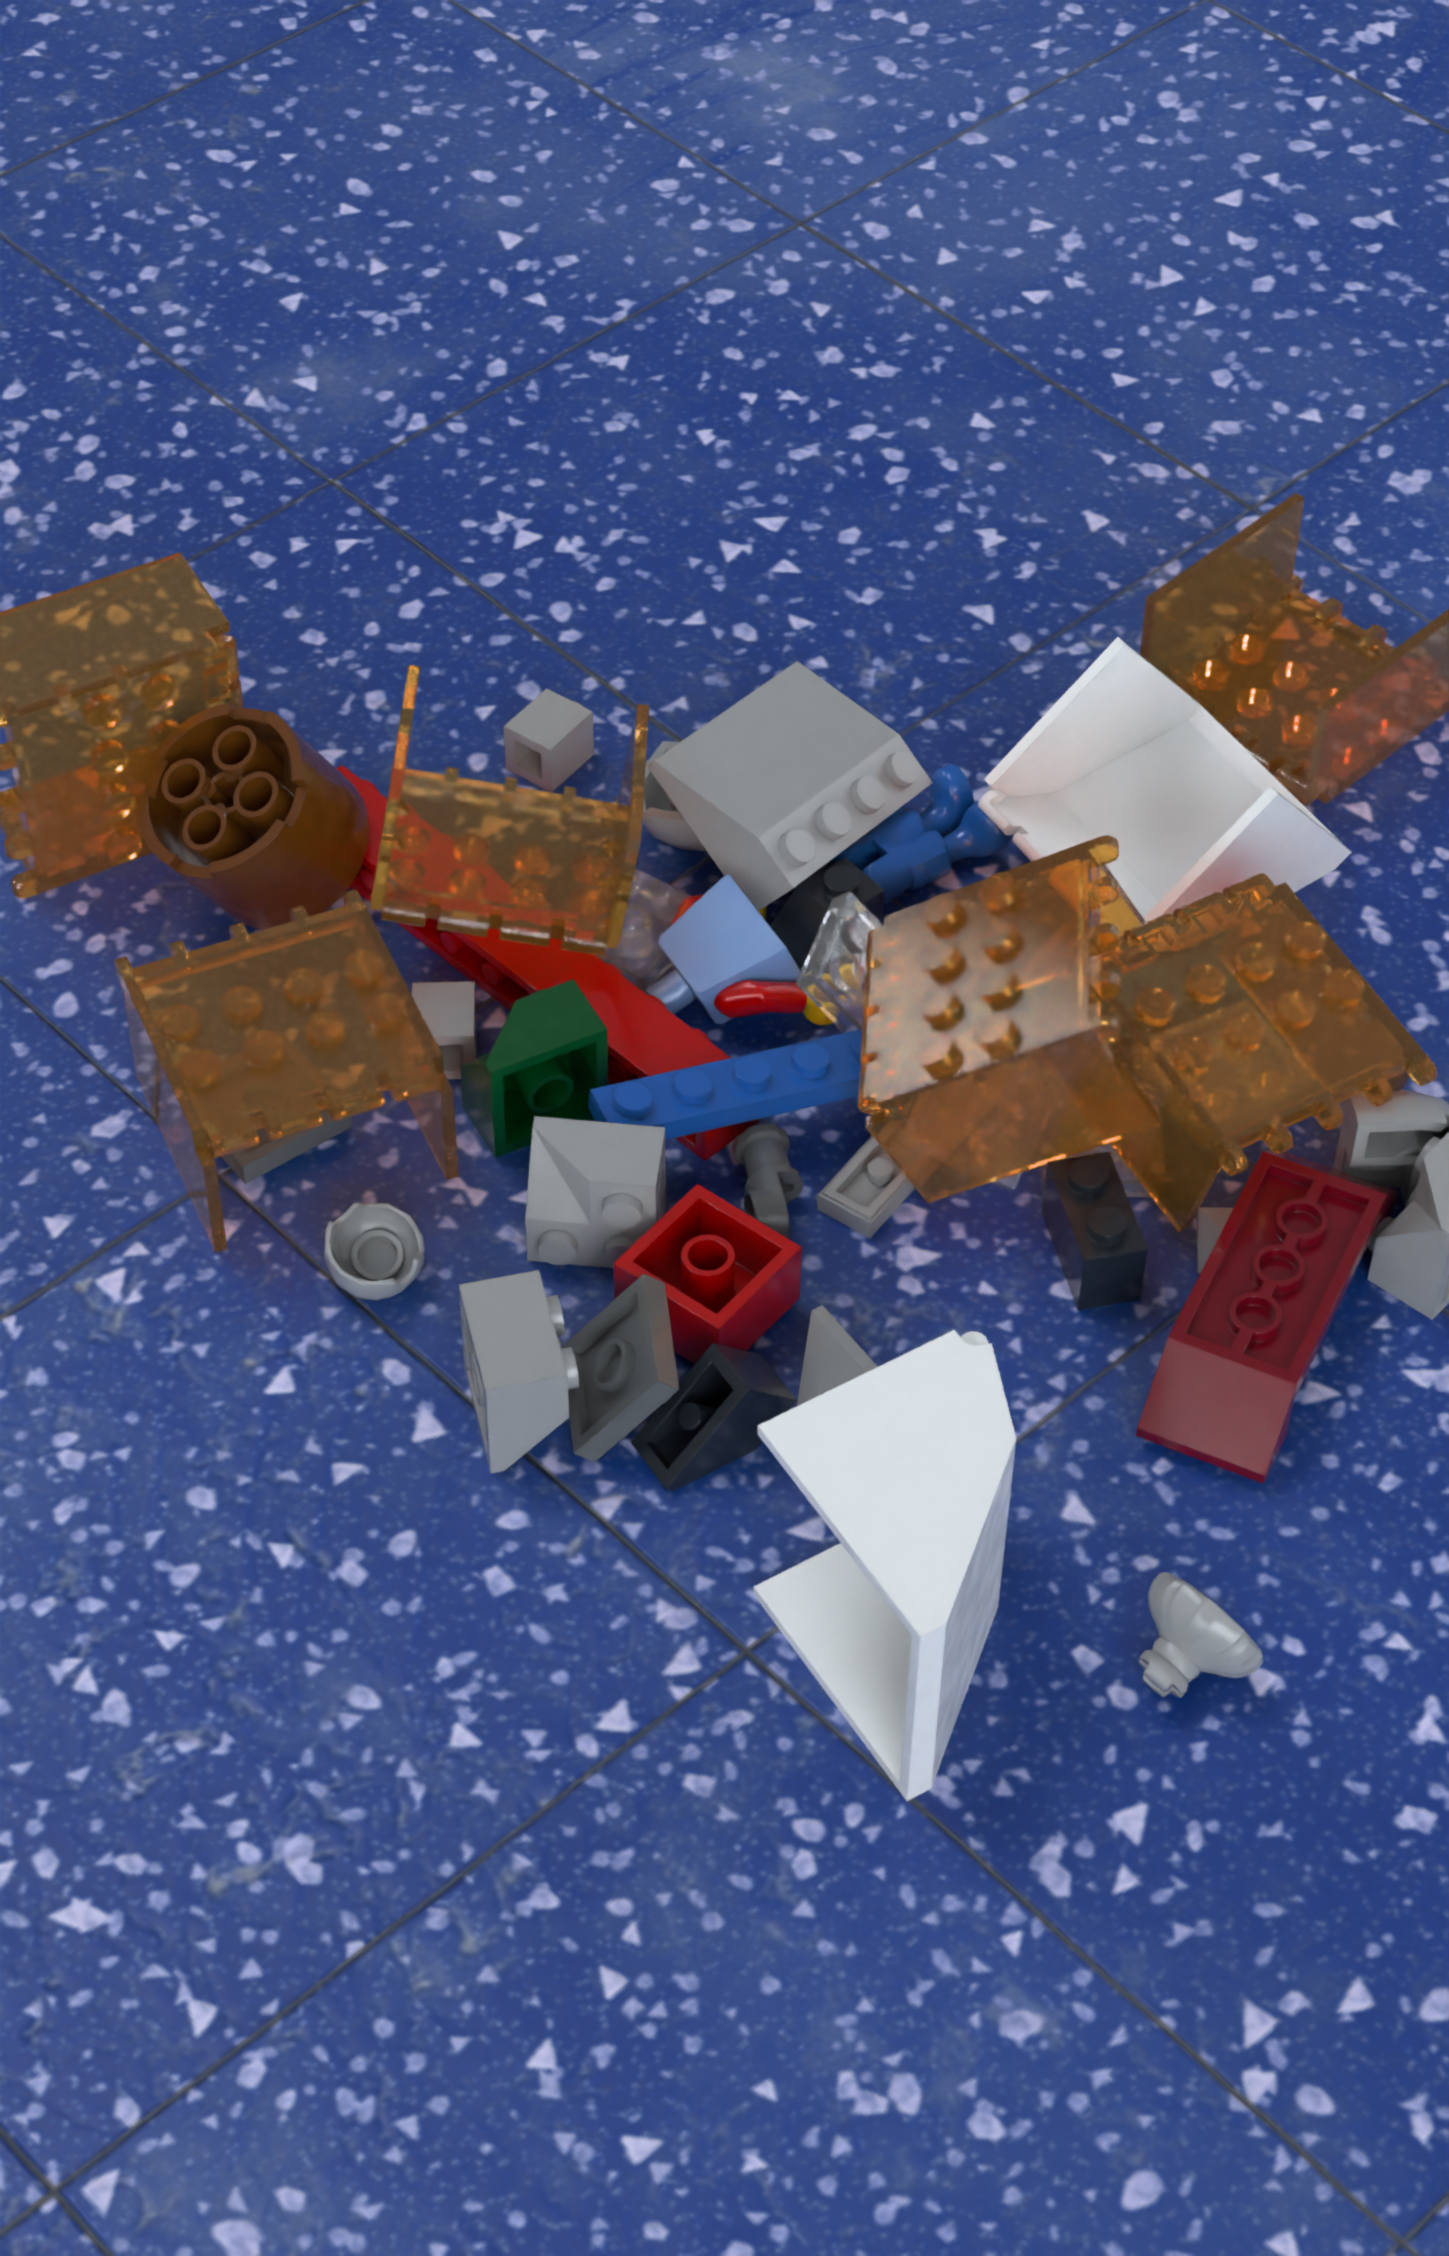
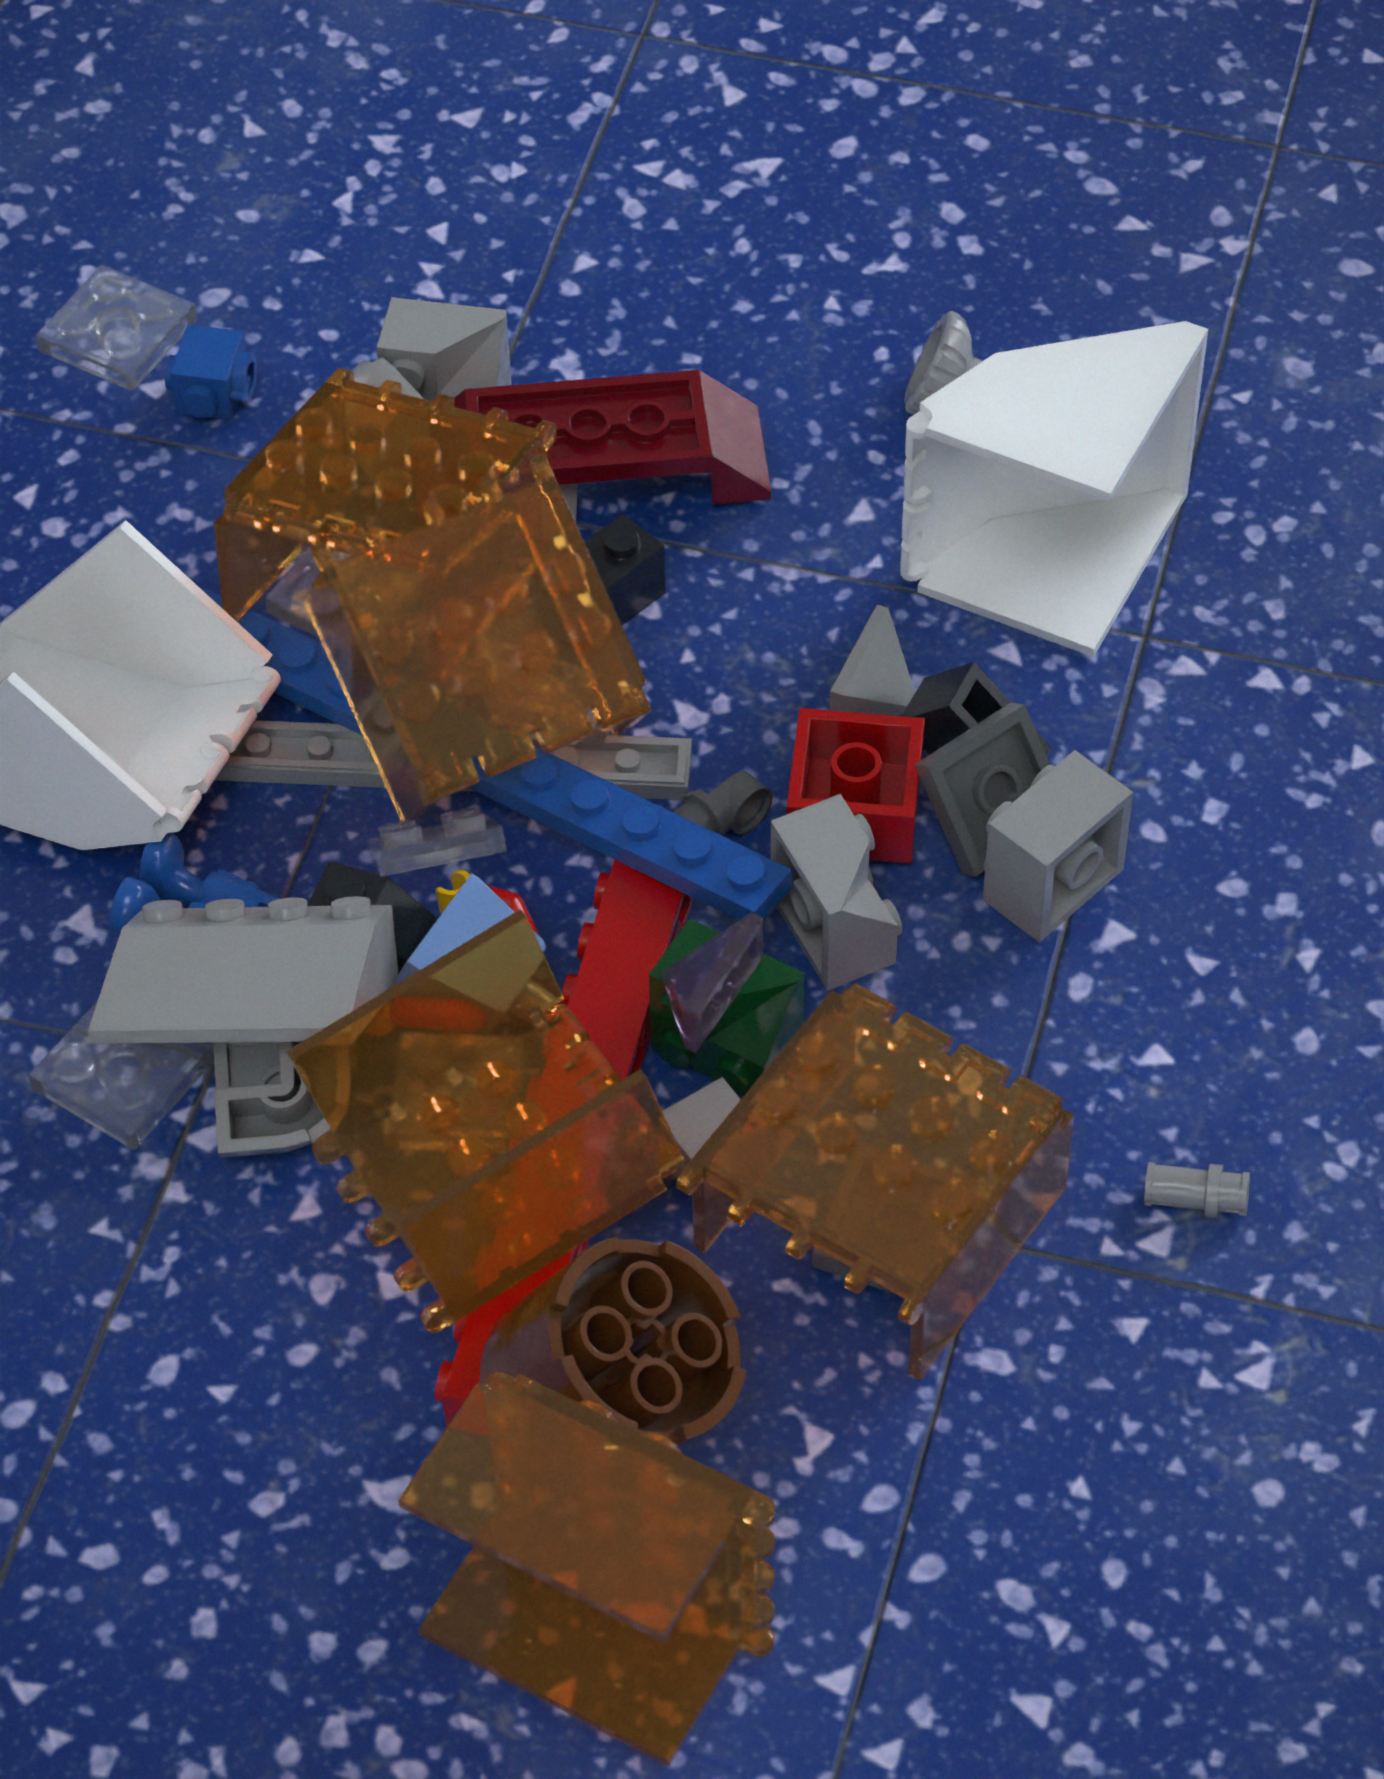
camera: 120 degrees left, 5 degrees up
light grey hair [324,1202,425,1301] -> none
light grey brick [504,688,594,793] -> none
none -> clear purple slope [660,913,763,1053]
none -> light grey pin [1144,1162,1250,1218]

